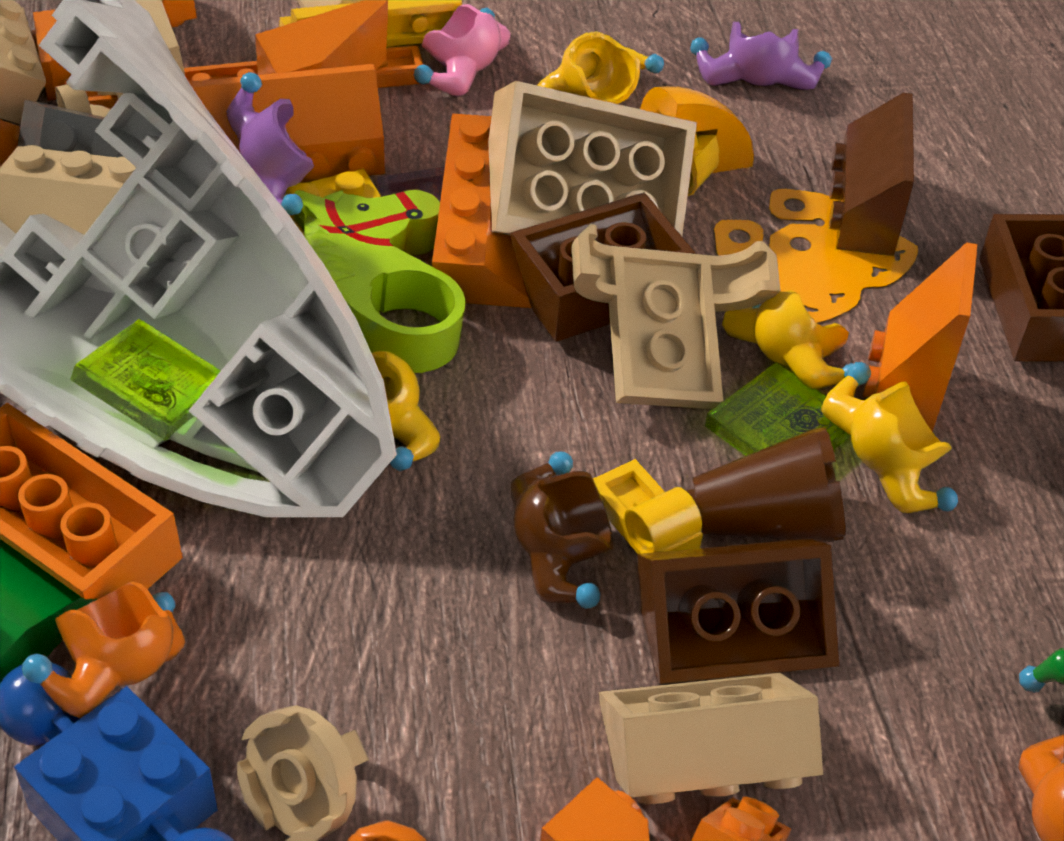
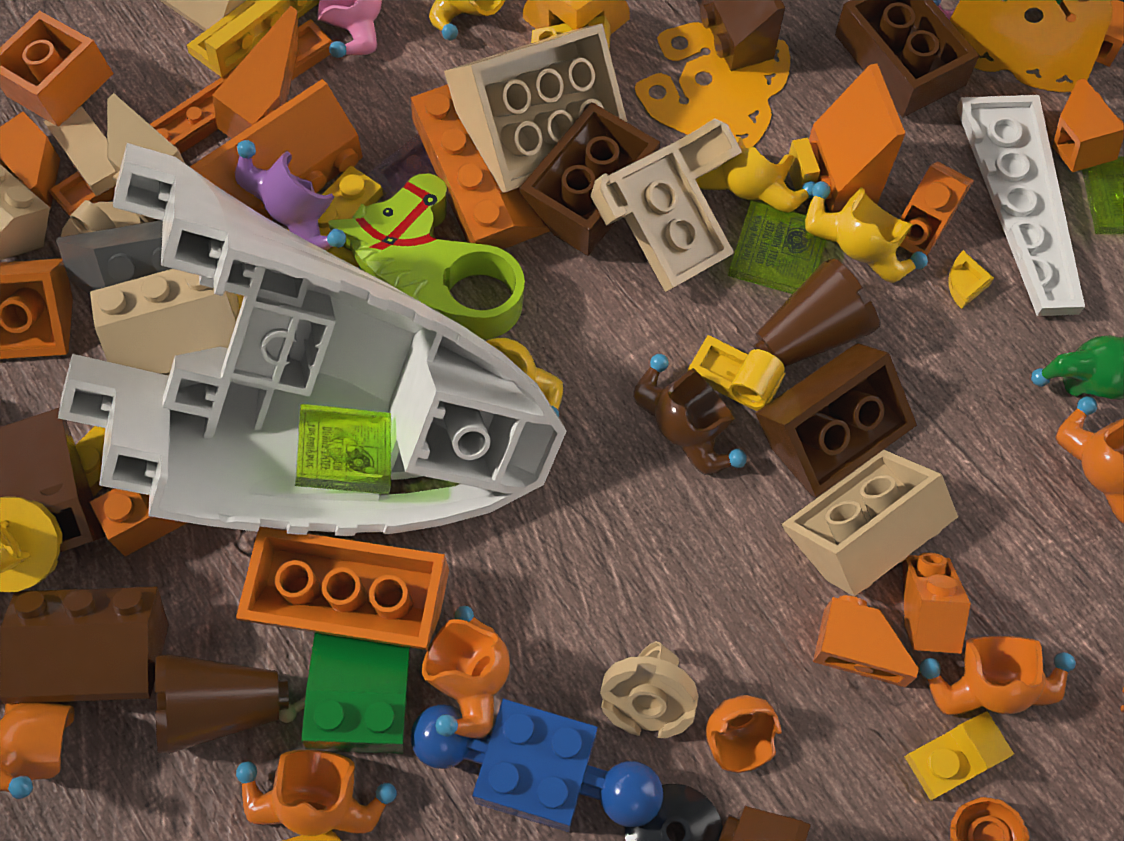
camera: 25 degrees left, 20 degrees up
none -> yellow tile [789,137,820,191]
none -> orange slope [900,161,974,256]
none -> yellow tile [948,250,994,309]

